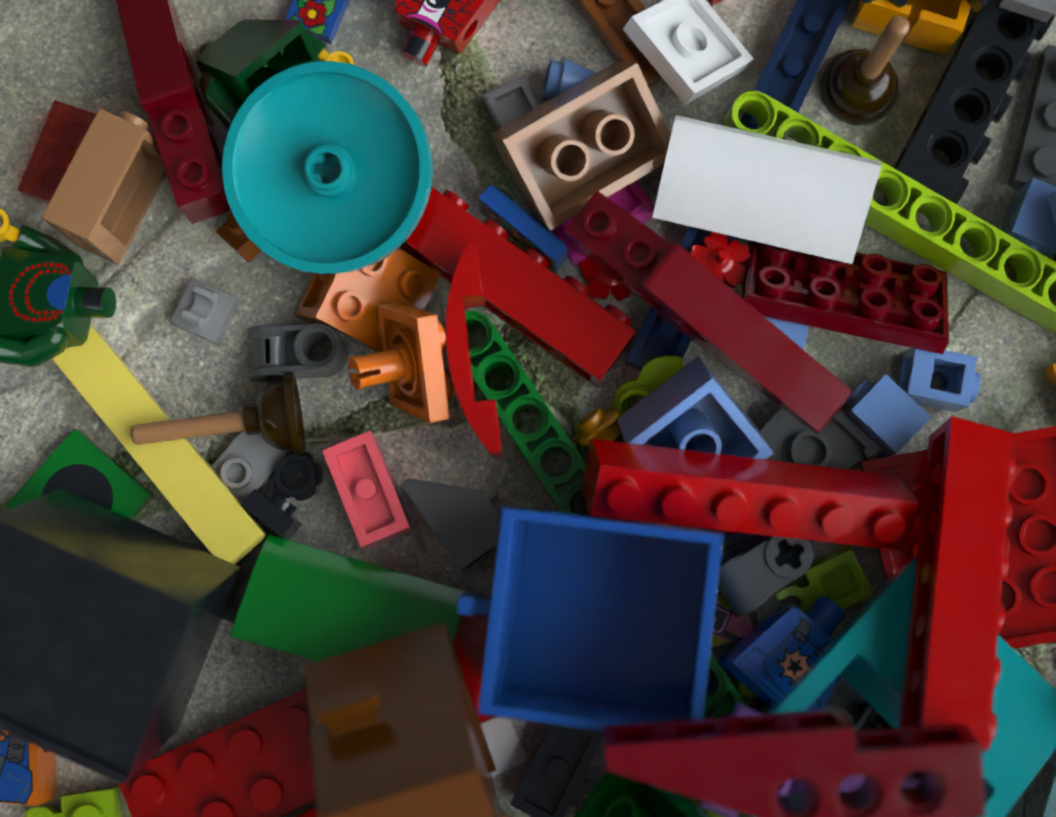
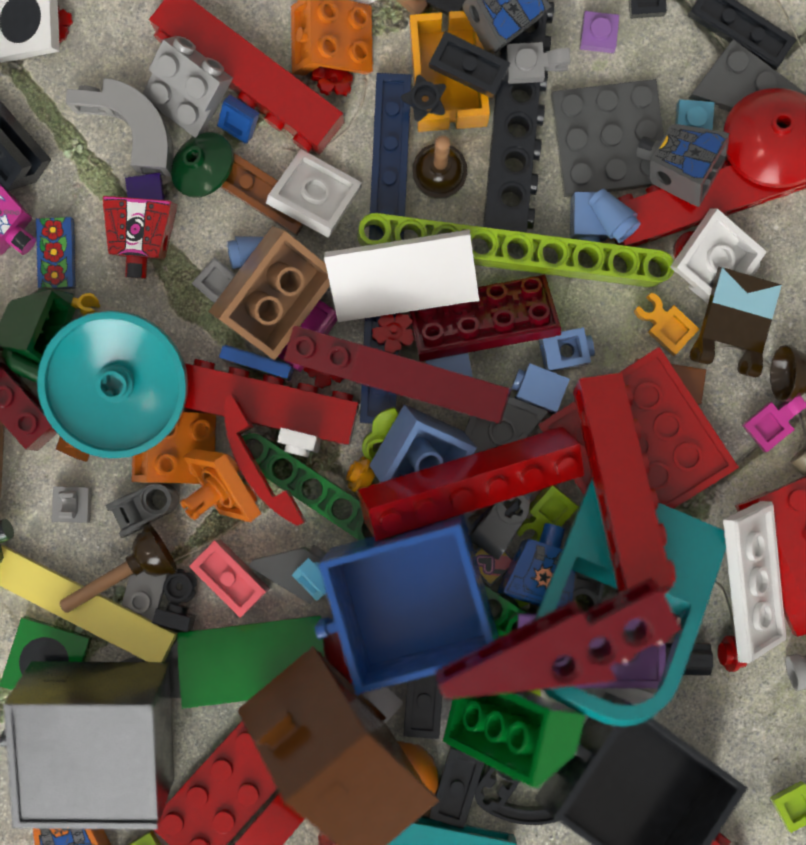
camera: 20 degrees left, 5 degrees up
none -> white plate [277,428,321,458]
none -> medium azure plate [292,558,326,601]

